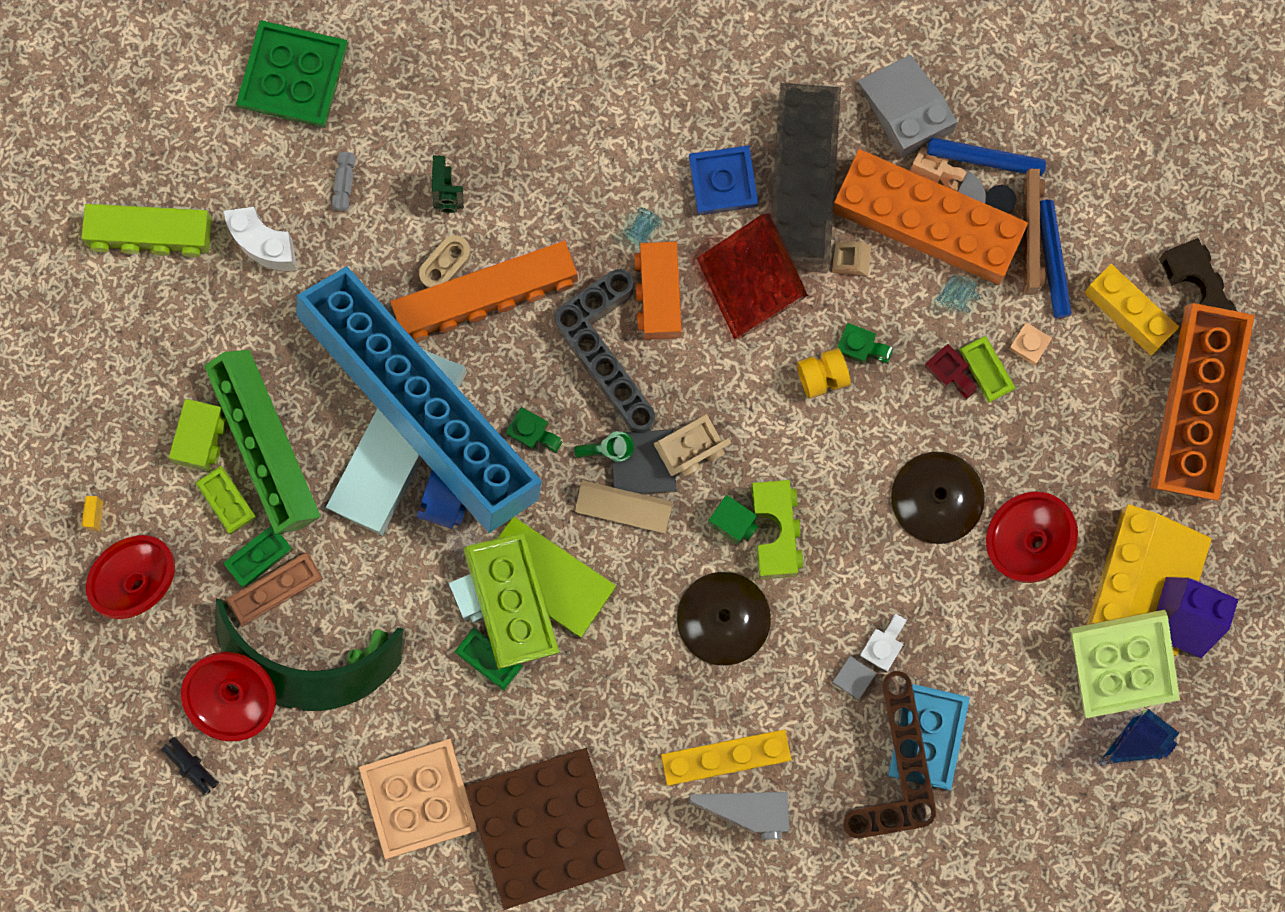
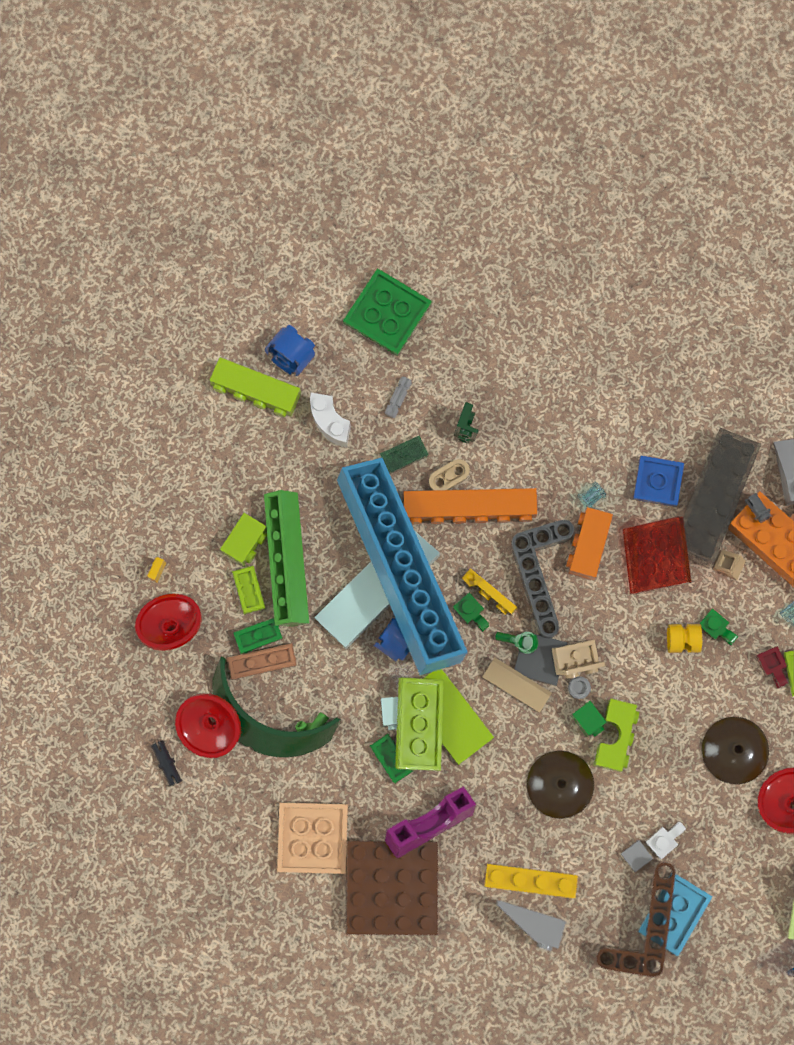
camera: 20 degrees right, 0 degrees up
none -> blue brick [265,325,315,376]
none -> clear green plate [380,436,429,474]
none -> magenta arch [385,786,476,859]
none -> yellow hinge [462,568,518,615]
none -> light grey tile [568,676,591,699]
none -> dark grey pin [745,493,772,523]

